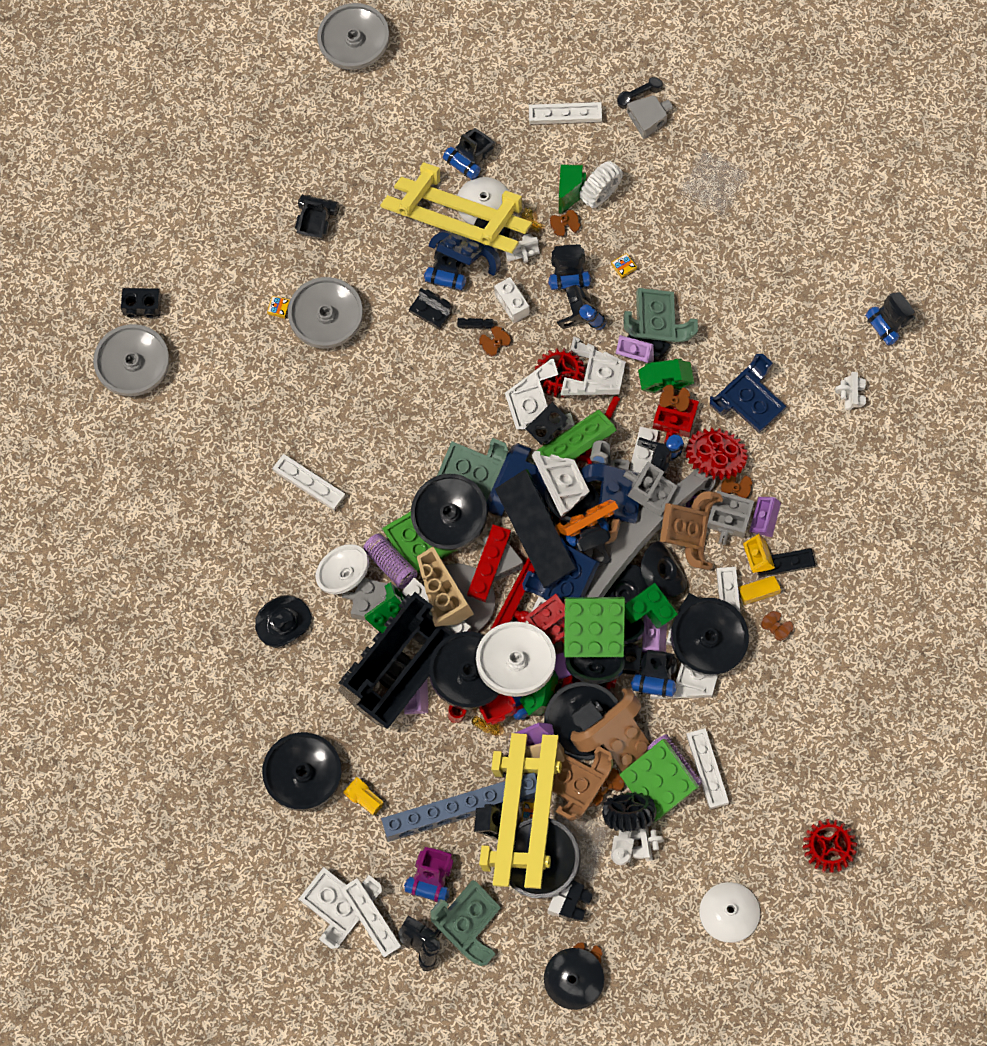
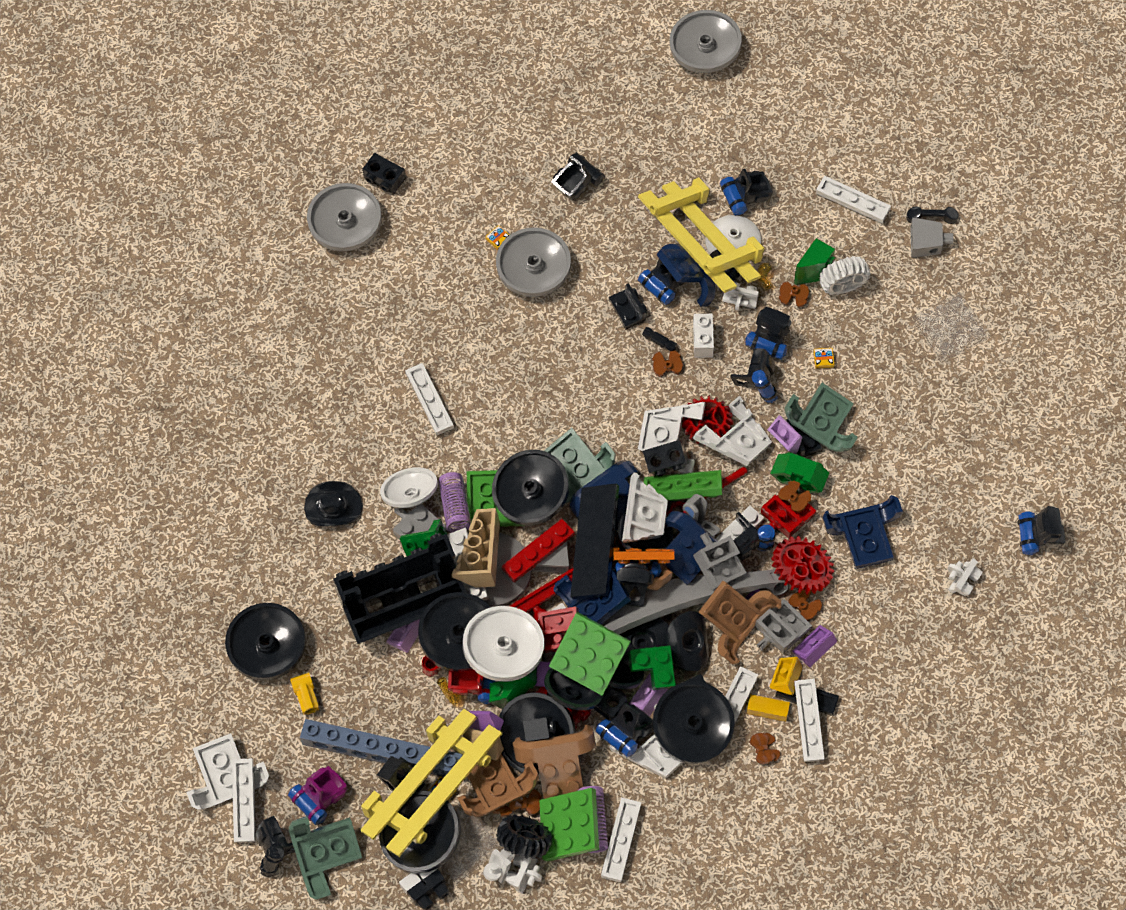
camera: 30 degrees right, 5 degrees down
none -> white plate [794,679,824,762]

